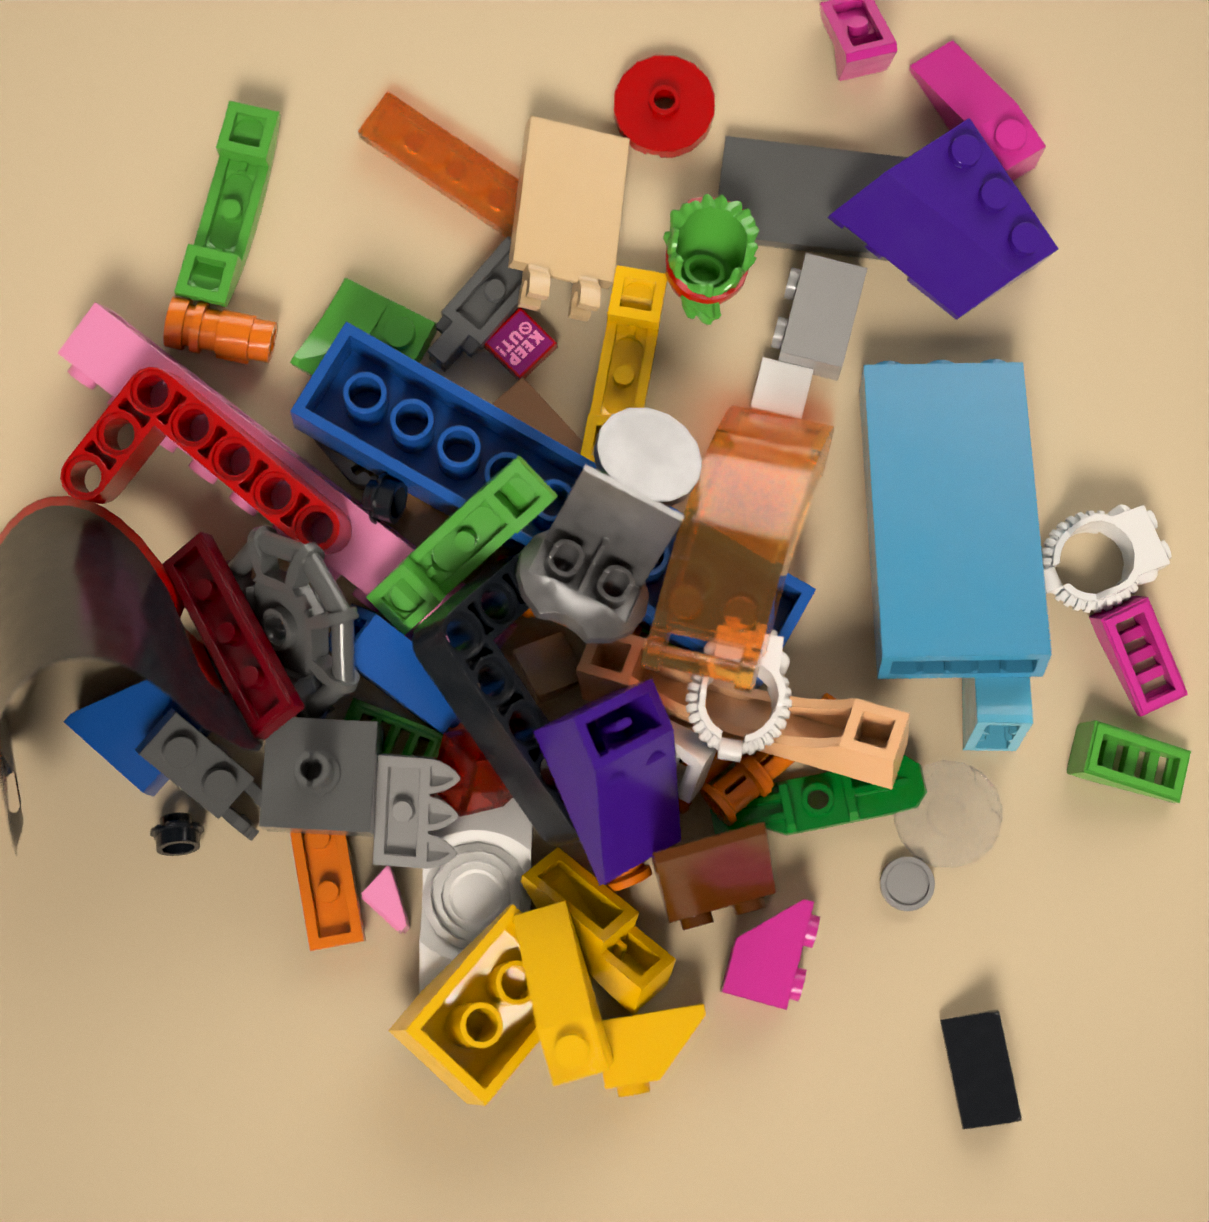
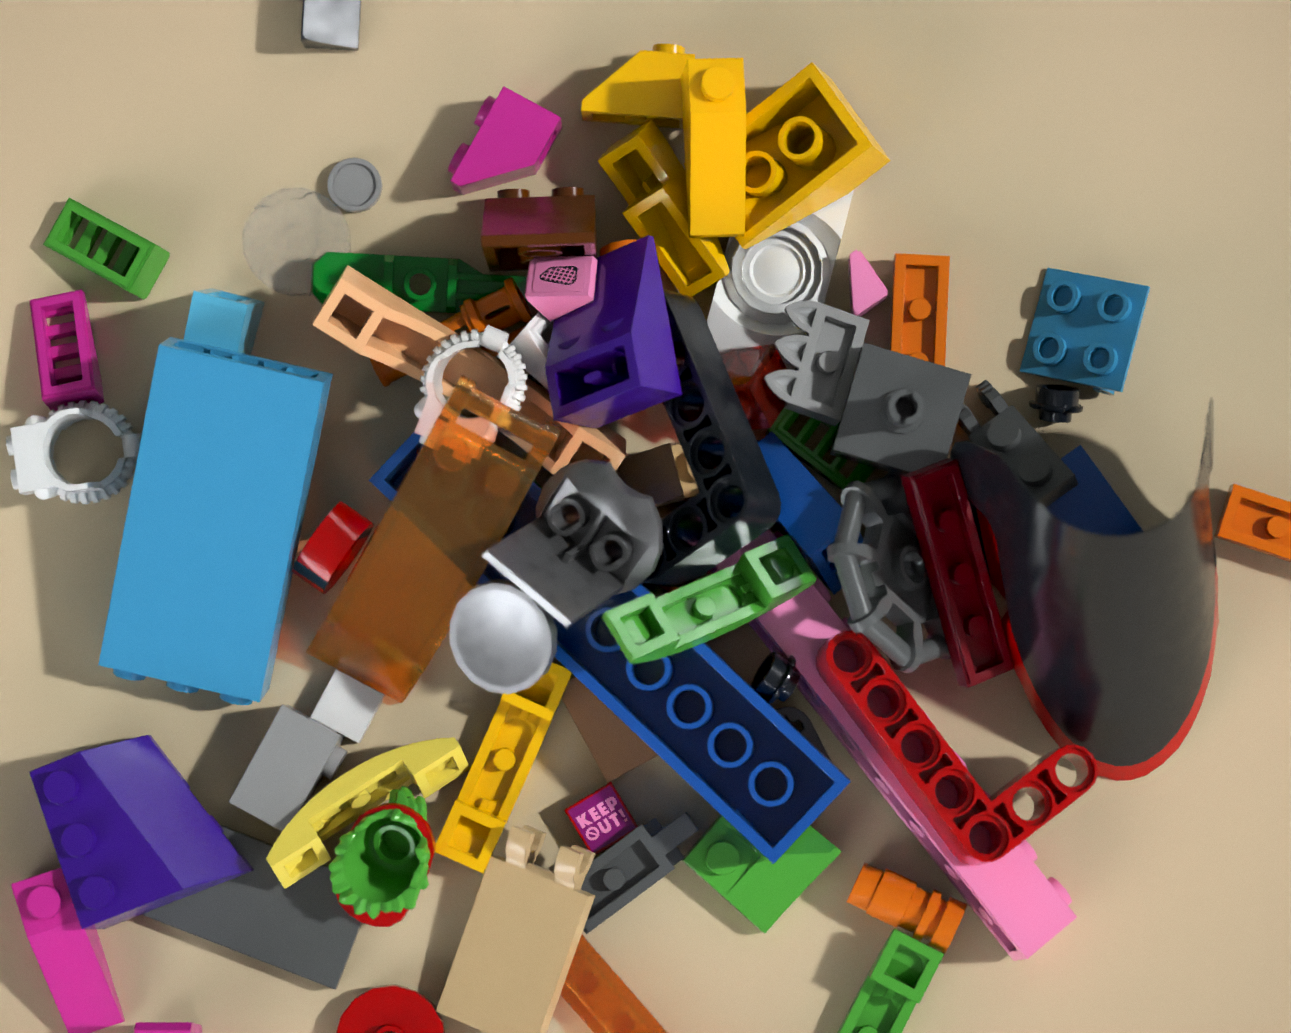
camera: 170 degrees left, 5 degrees up
none -> light yellow slope [266,737,470,889]
none -> red piece [291,501,374,594]
none -> bright pink slope [525,255,598,321]
none -> dark azure hinge [1020,267,1150,395]

